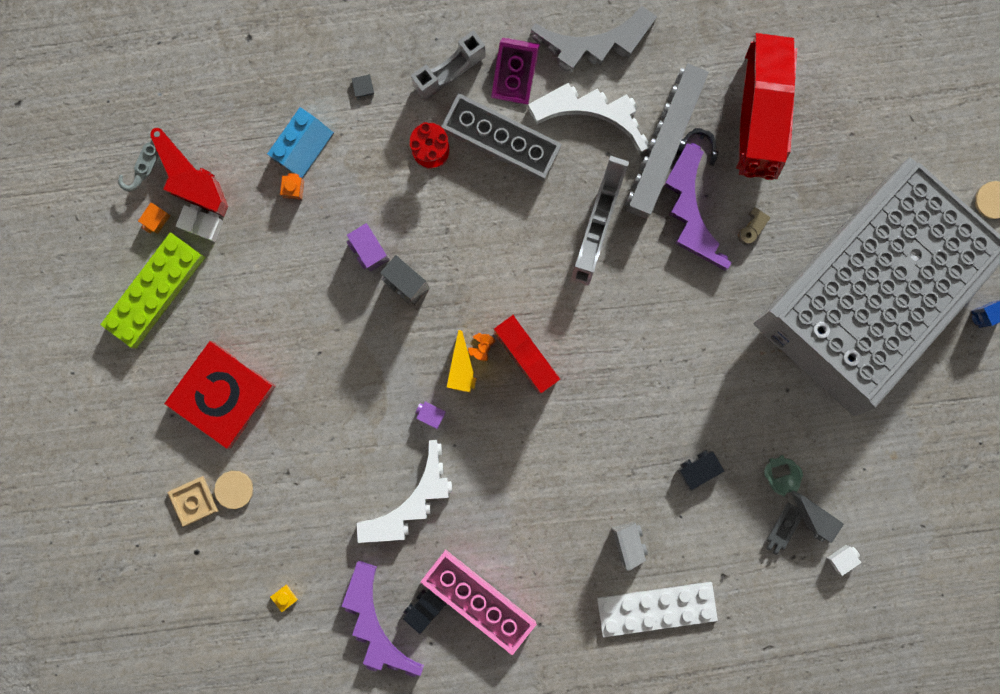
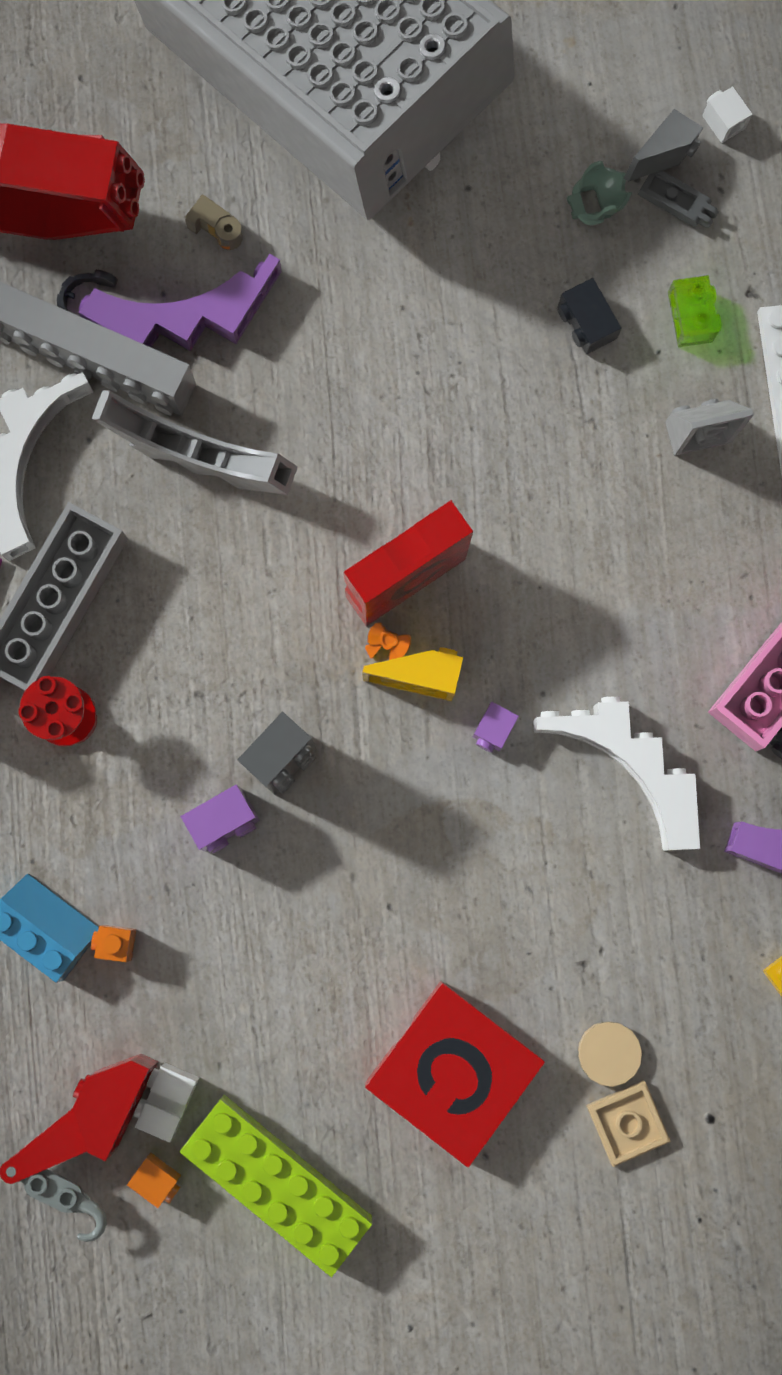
camera: 90 degrees left, 5 degrees down
none -> clear neon green brick [668,275,722,347]

